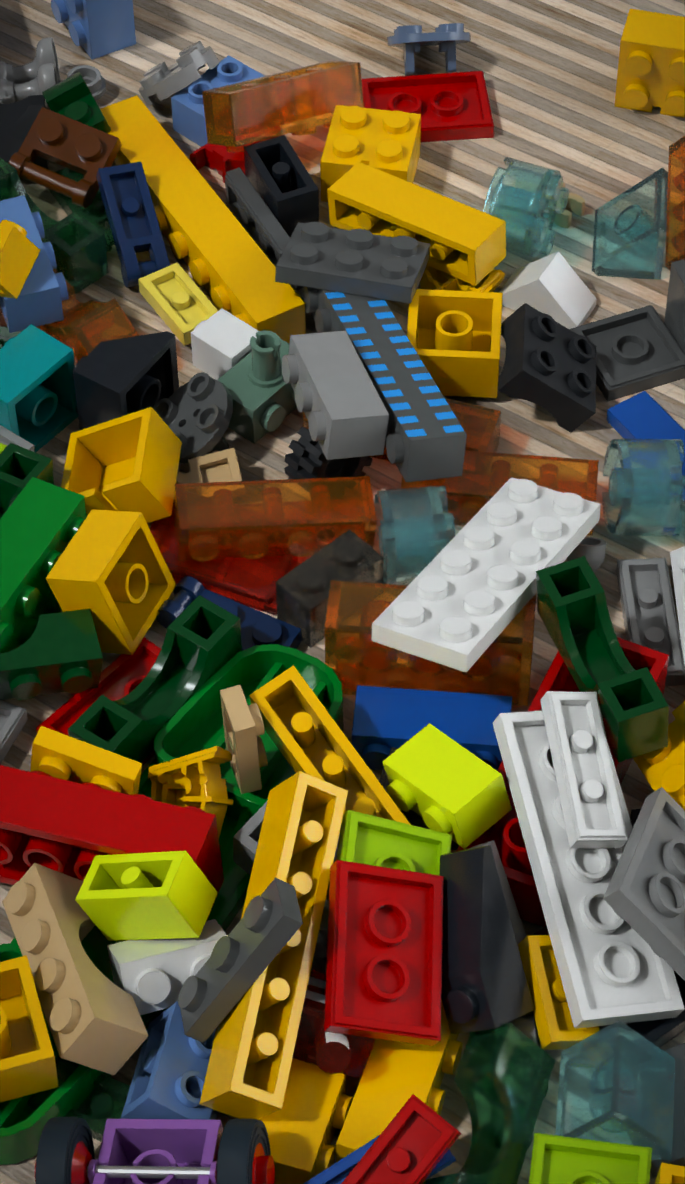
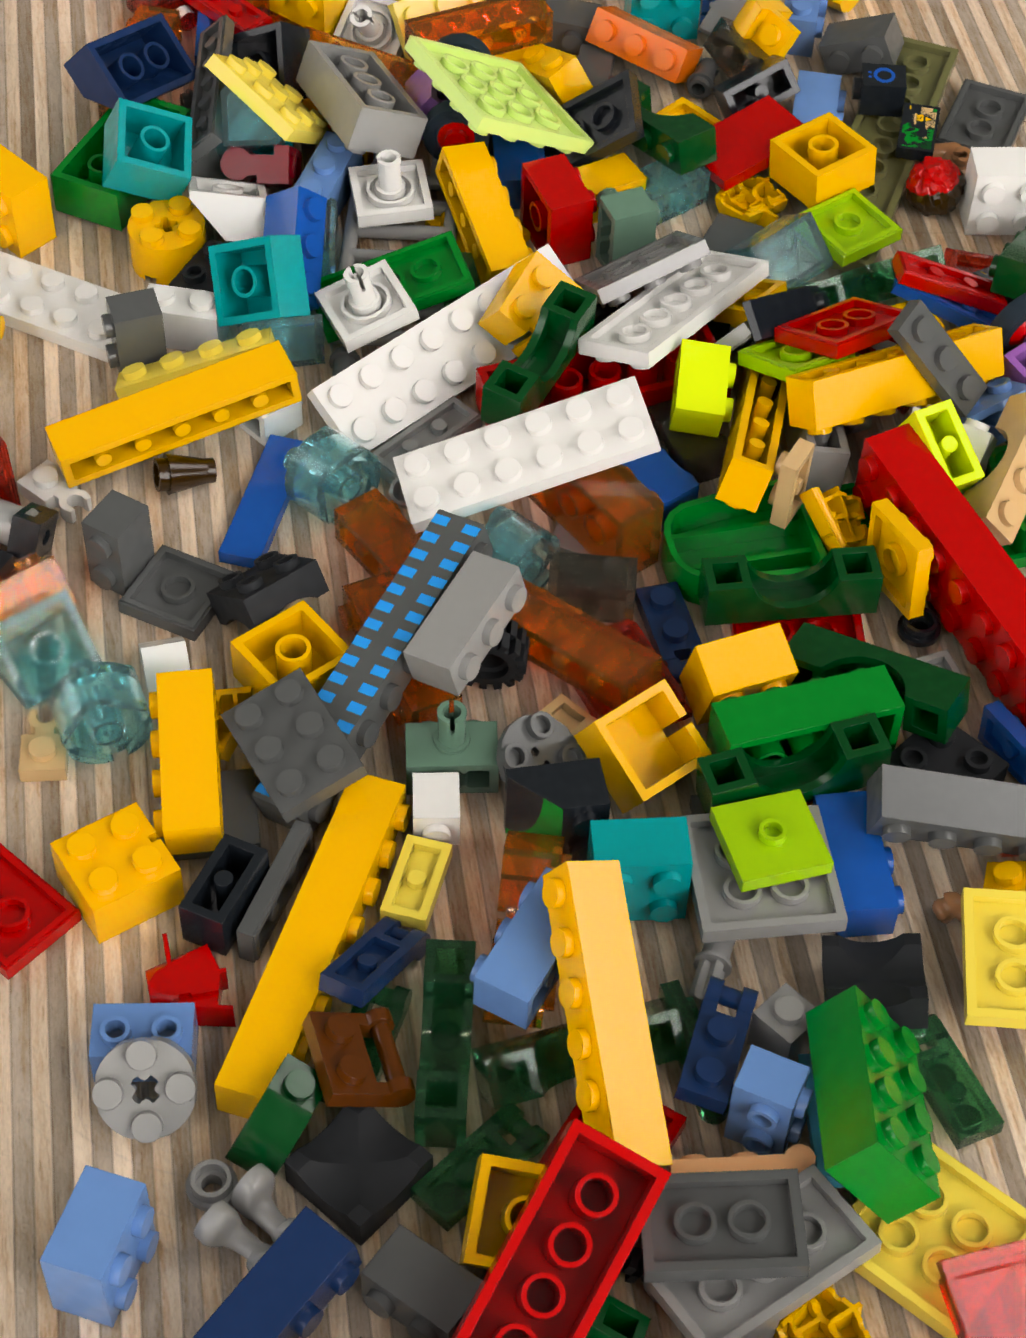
camera: 135 degrees left, 0 degrees up
clear orange brick [202,60,364,152] -> none
white tile [540,691,628,848] -> none

